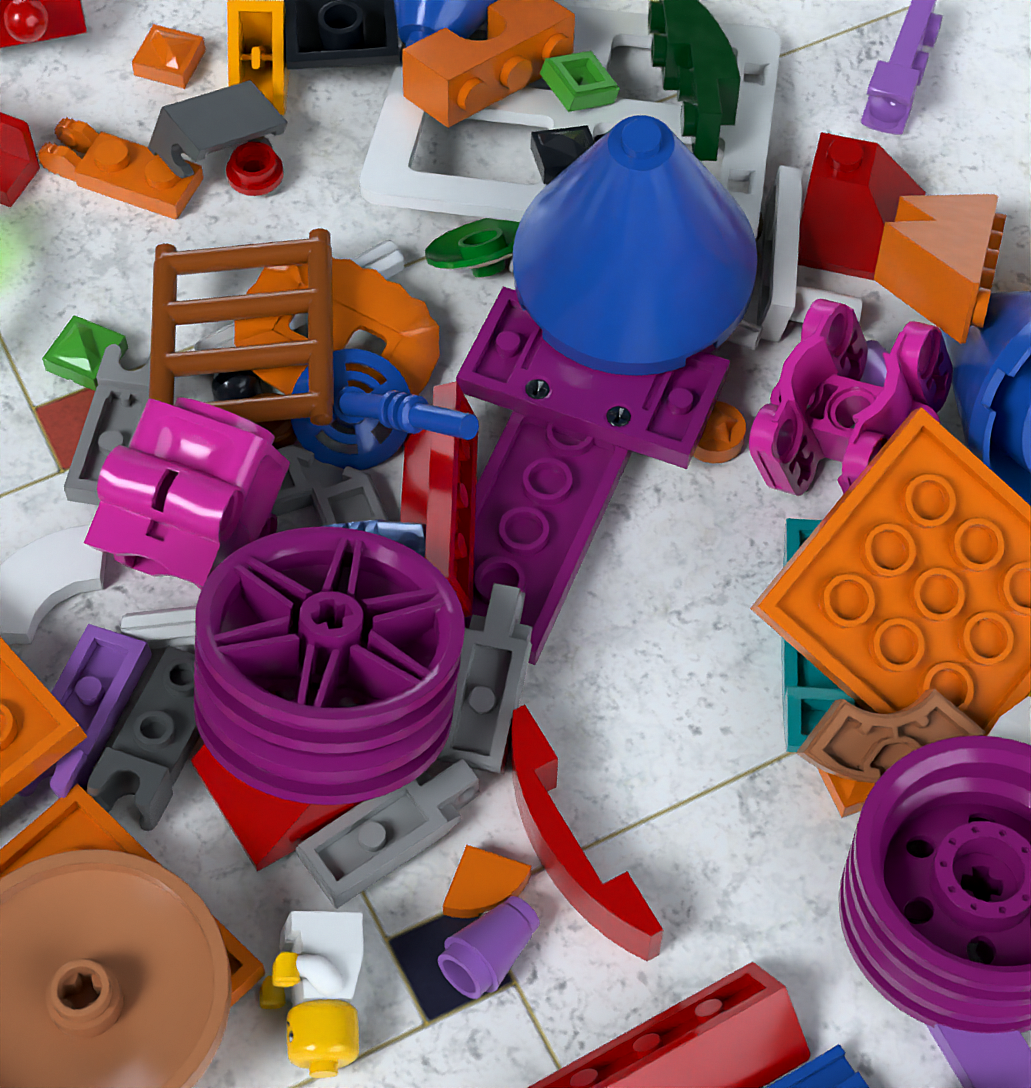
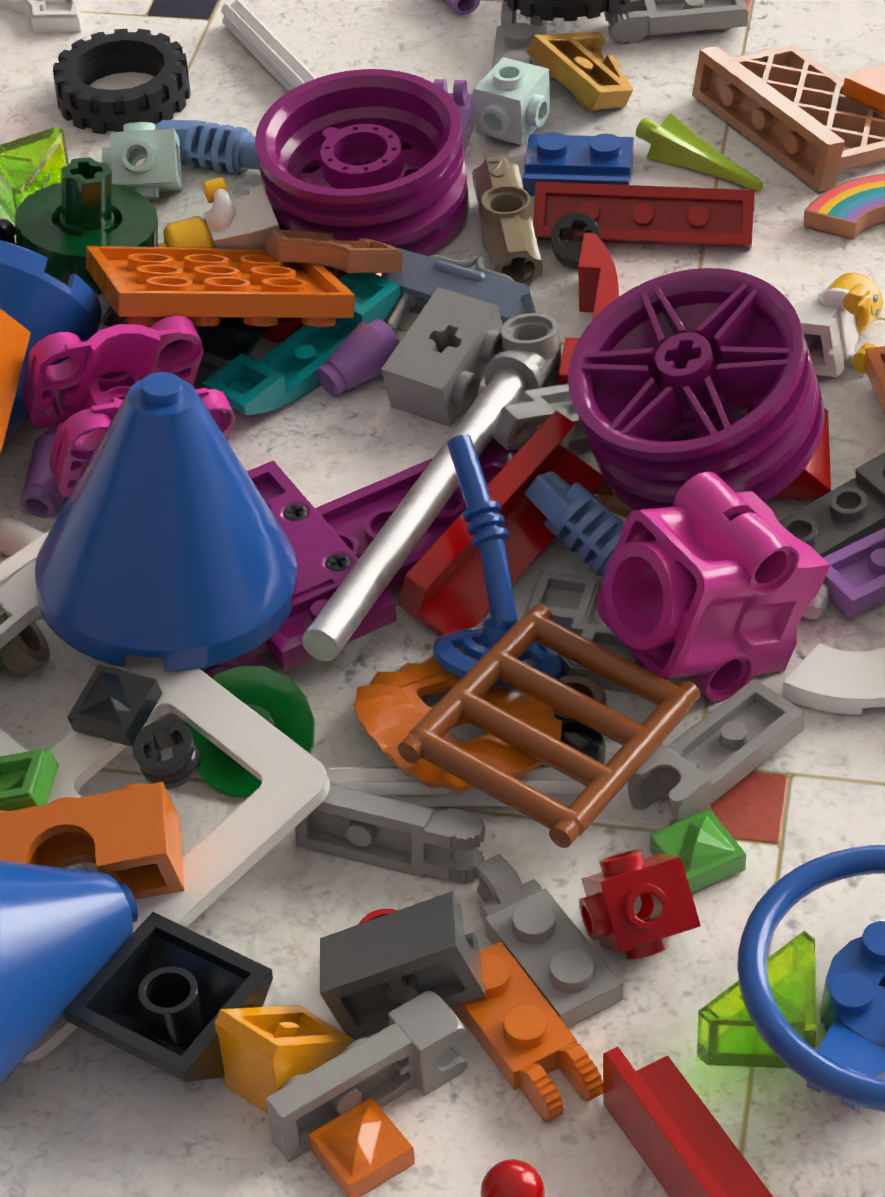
camera: 140 degrees left, 15 degrees down
none -> black bush [133,719,201,789]
none -> light grey plate [266,991,468,1162]
none -> light grey hinge [295,784,485,883]
none -> flat silver piece [302,313,562,661]
none -> medium lavender cone [316,319,400,397]
none -> sand blue piece [381,248,536,333]
none -> light grey brick [381,287,502,427]
none -> dark tan piece [472,155,543,287]
none -> light grey hinge [475,854,623,1028]
none -> black bush [551,212,601,268]
none -> red brick [579,850,701,959]

